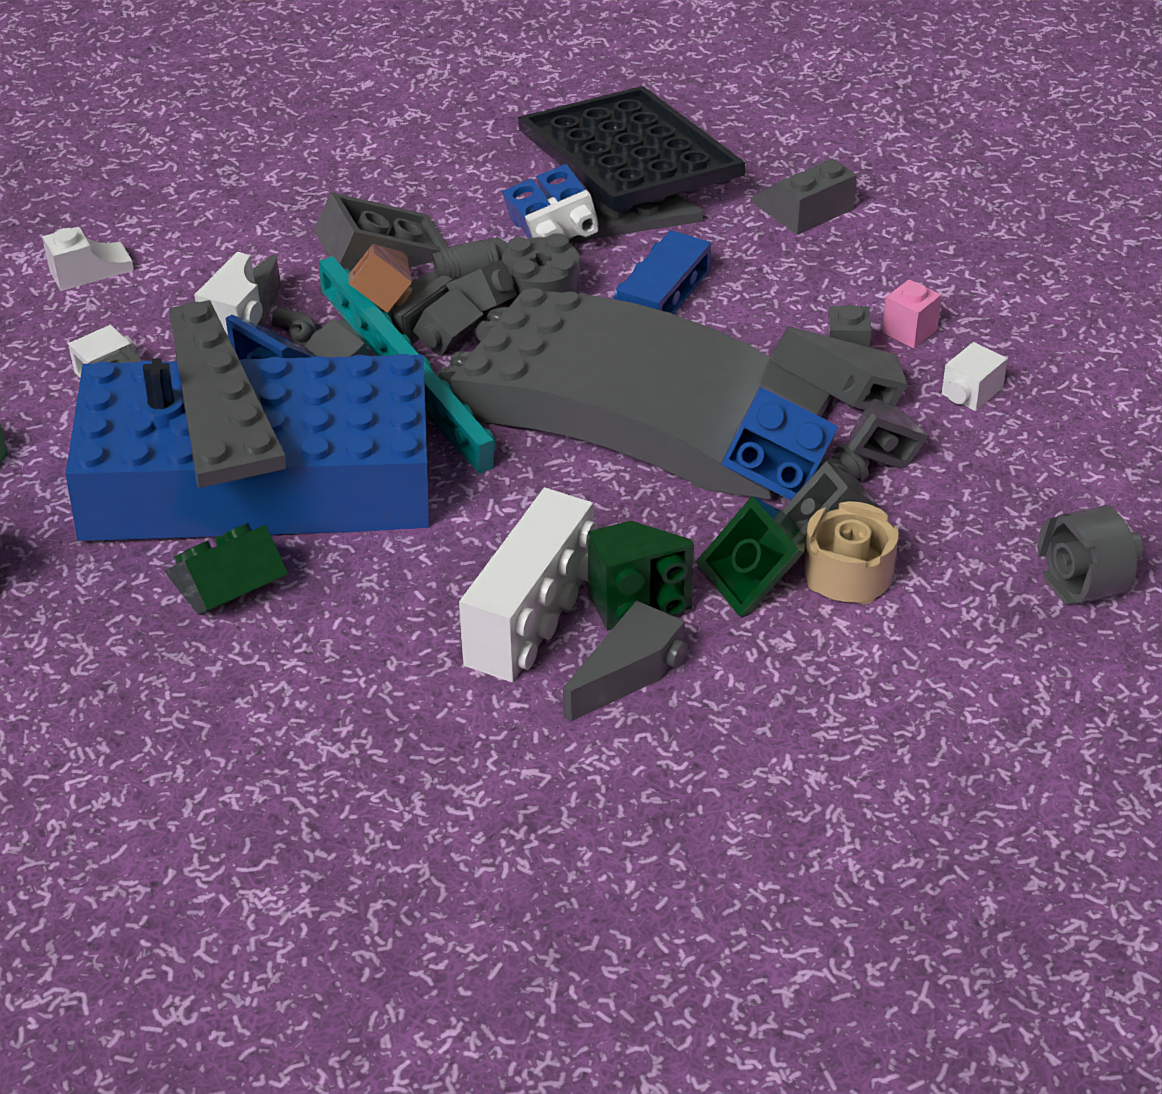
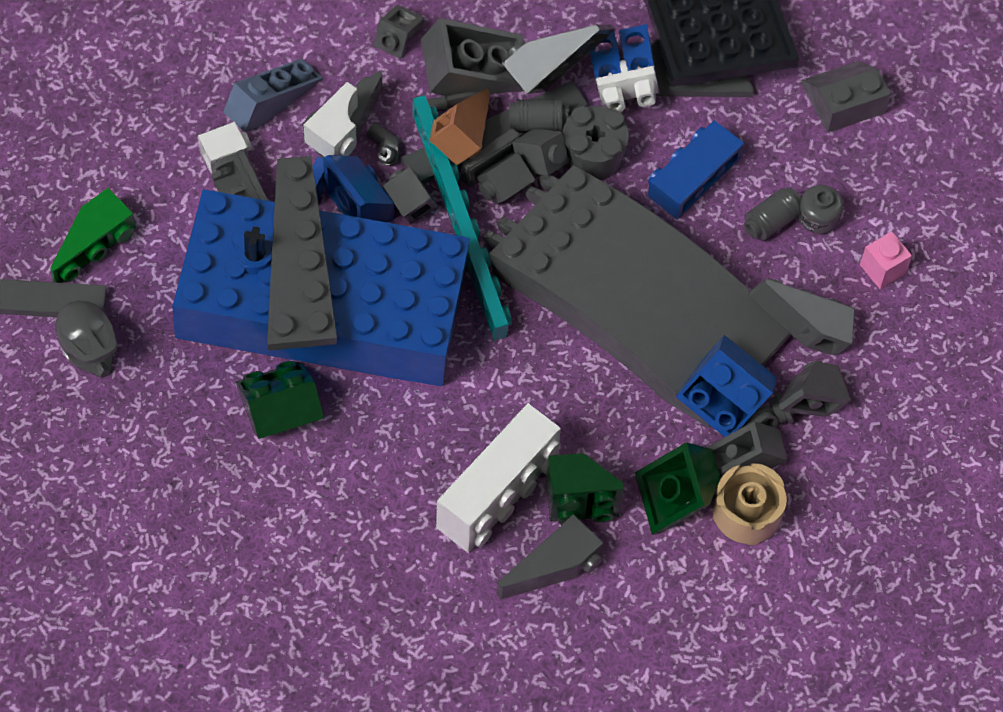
camera: 10 degrees right, 20 degrees up
white arch [42,226,134,291] -> none
dark grey brick [827,305,871,347] -> none
white brick [942,342,1008,411] -> none
dark grey brick [1037,504,1144,604] -> none
none -> sand blue slope [223,58,323,132]
none -> dark grey bracket [374,4,425,58]
none -> slope [502,25,616,94]
none -> dark grey head [744,187,801,241]
none -> dark grey head [798,185,843,234]

